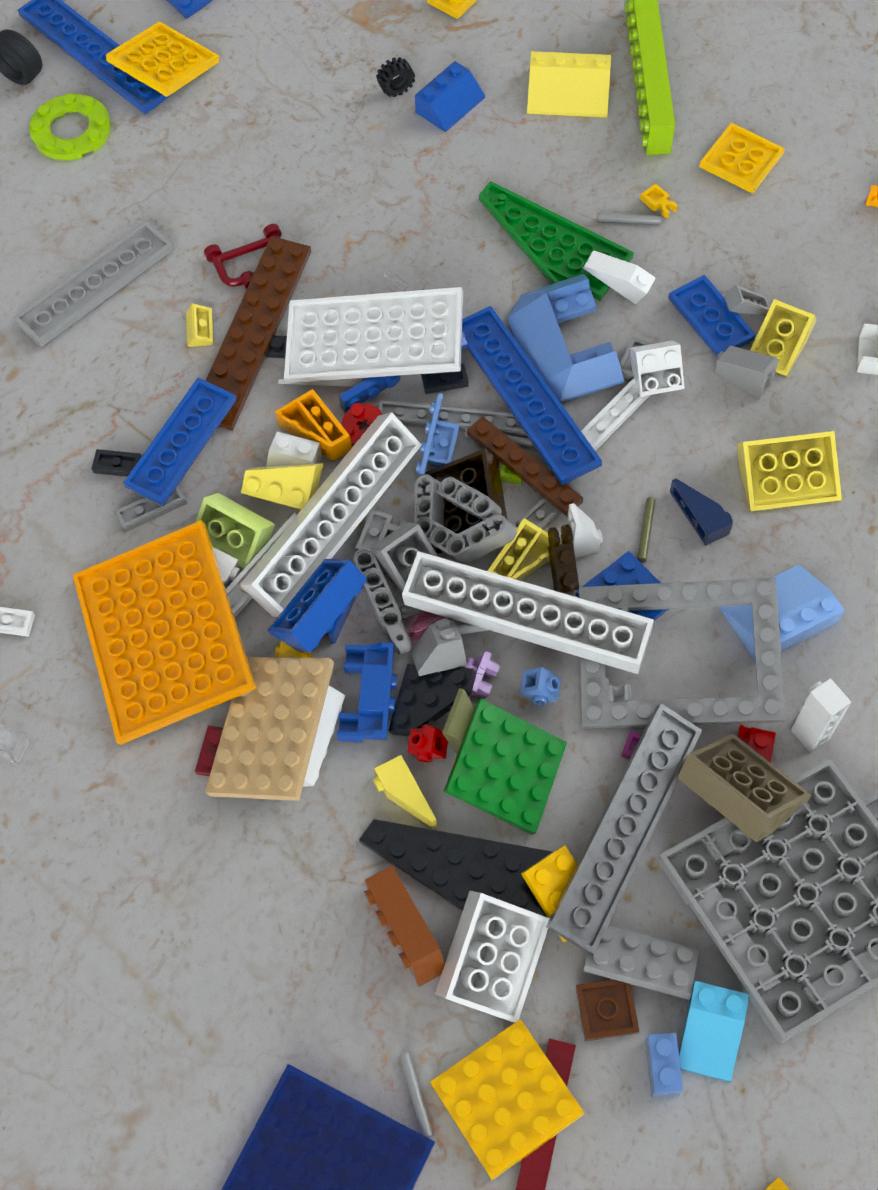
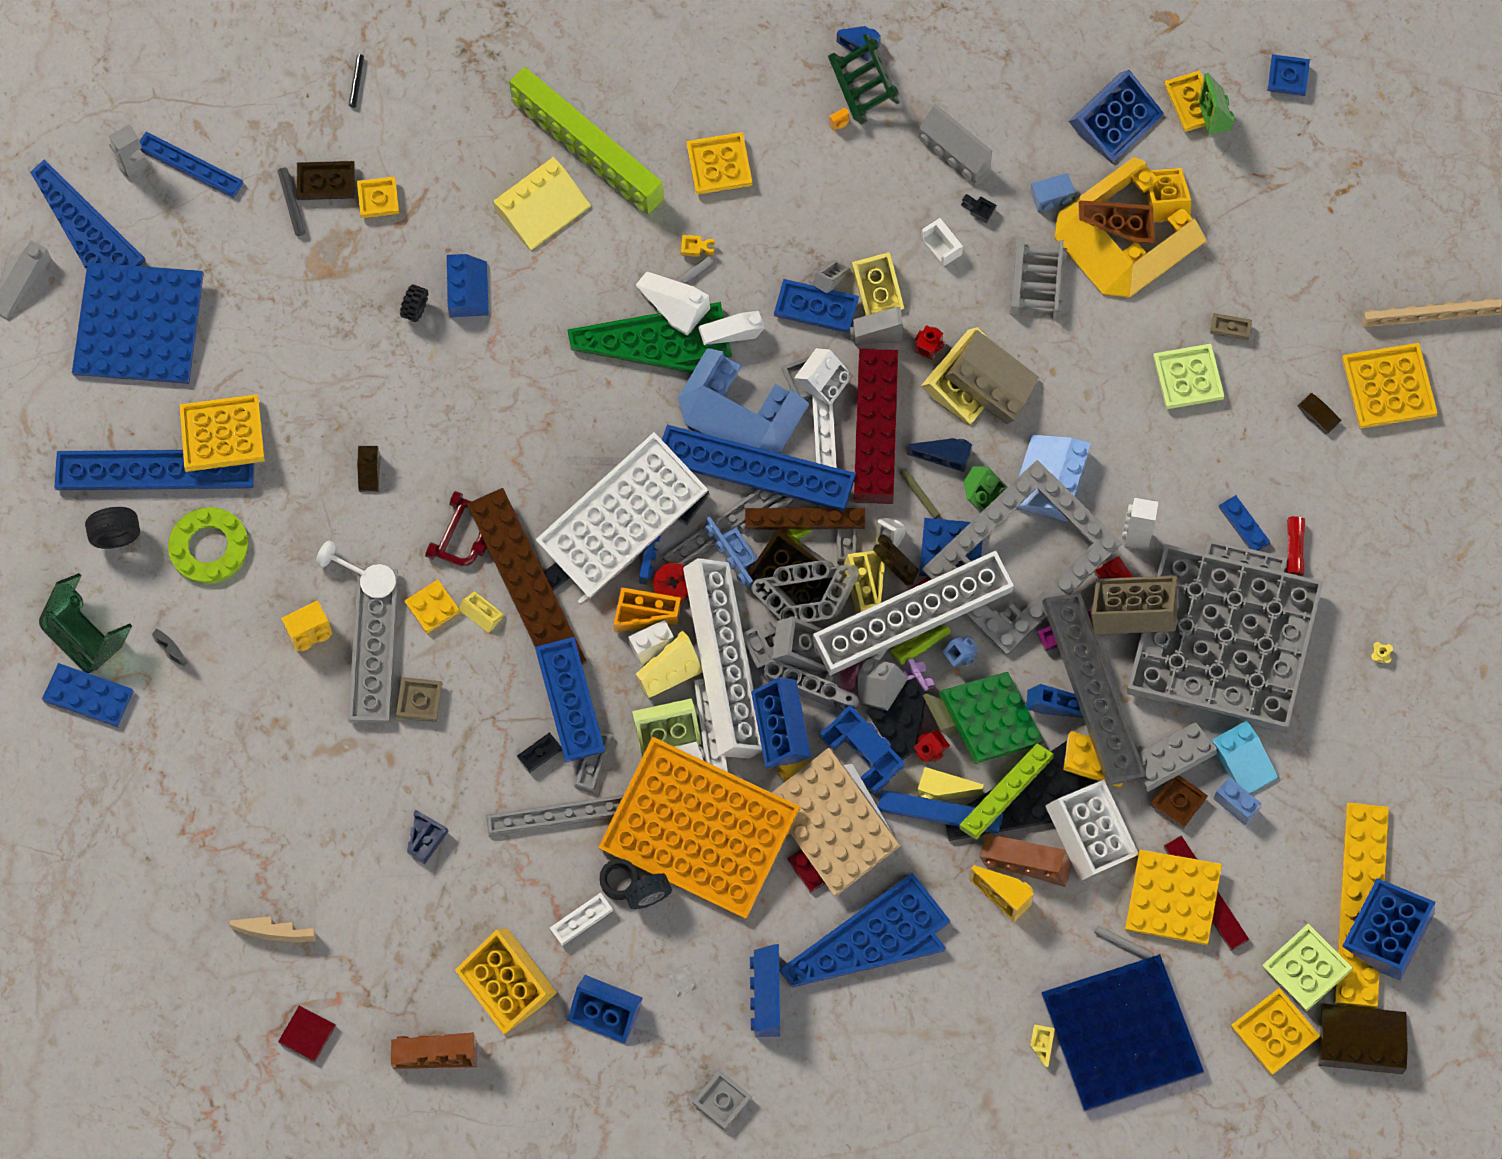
camera: 45 degrees left, 5 degrees up
none -> yellow brick [281,600,333,652]
none -> white piece [316,540,396,599]
none -> dark brown slope [357,446,381,492]
none -> dark tan plate [396,677,443,722]
none -> yellow plate [404,579,460,634]
none -> light grey tile [486,794,624,837]
none -> black tyre [599,859,639,900]
none -> black wheel [624,873,672,910]
none -> white wedge [636,272,710,336]
none -> blue slope [750,944,780,1037]
none -> blue wing [779,873,950,988]
none -> dark red brick [854,348,898,504]
none -> blue tile [878,790,1003,834]
none -> lime plate [890,623,951,665]
none -> red brick [915,325,945,360]
none -> dark tan slope [945,330,1039,424]
none -> lime plate [960,743,1053,839]
none -> bright green slope [964,466,1008,513]
none -> yellow slope [969,865,1034,922]
none -> blue slope [1026,684,1083,718]
none -> light yellow slope [1030,1024,1055,1067]

